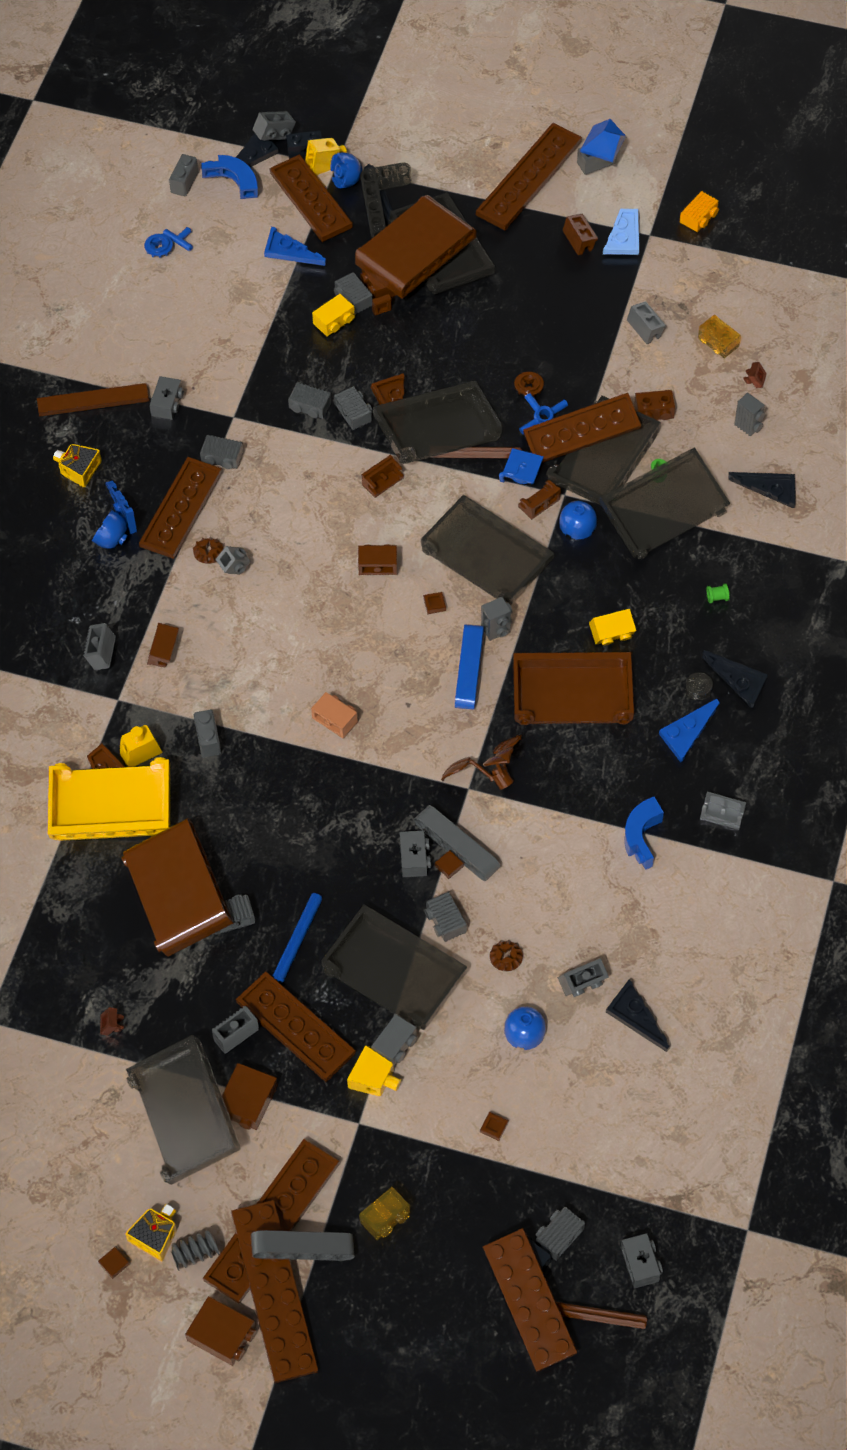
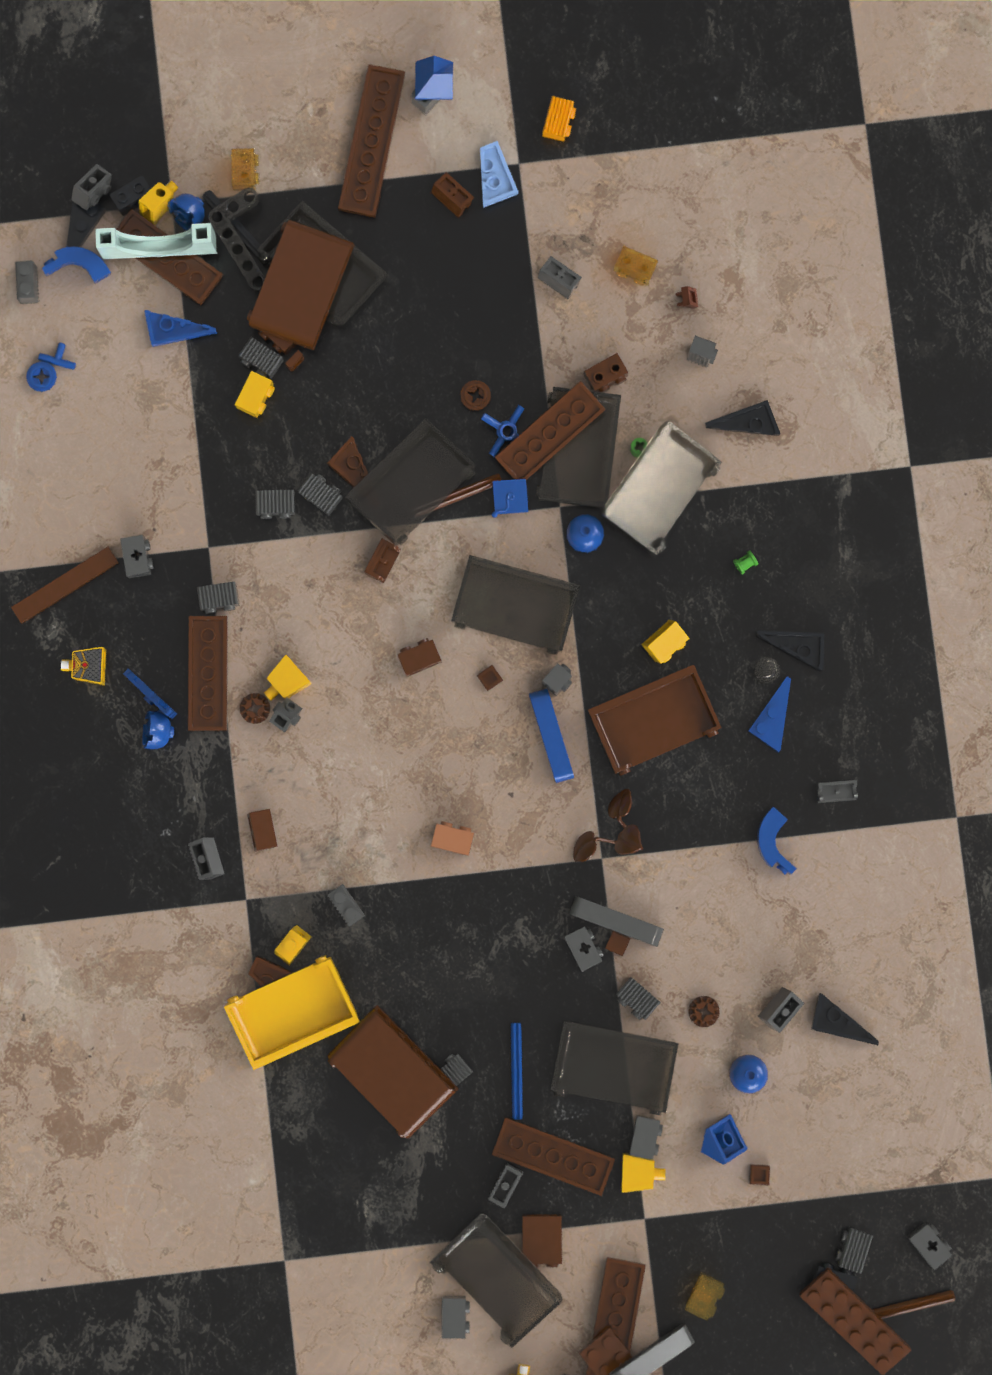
camera: 20 degrees left, 25 degrees up
copper tile [100,1007,124,1036] -> none
reddish brown hinge [518,480,561,520] -> none
none -> light aqua arch [95,223,217,259]
none -> clear yellow brick [231,148,259,191]
none -> yellow torso [264,655,312,701]
none -> dark grey brick [442,1296,470,1339]
none -> blue slope [701,1114,748,1165]

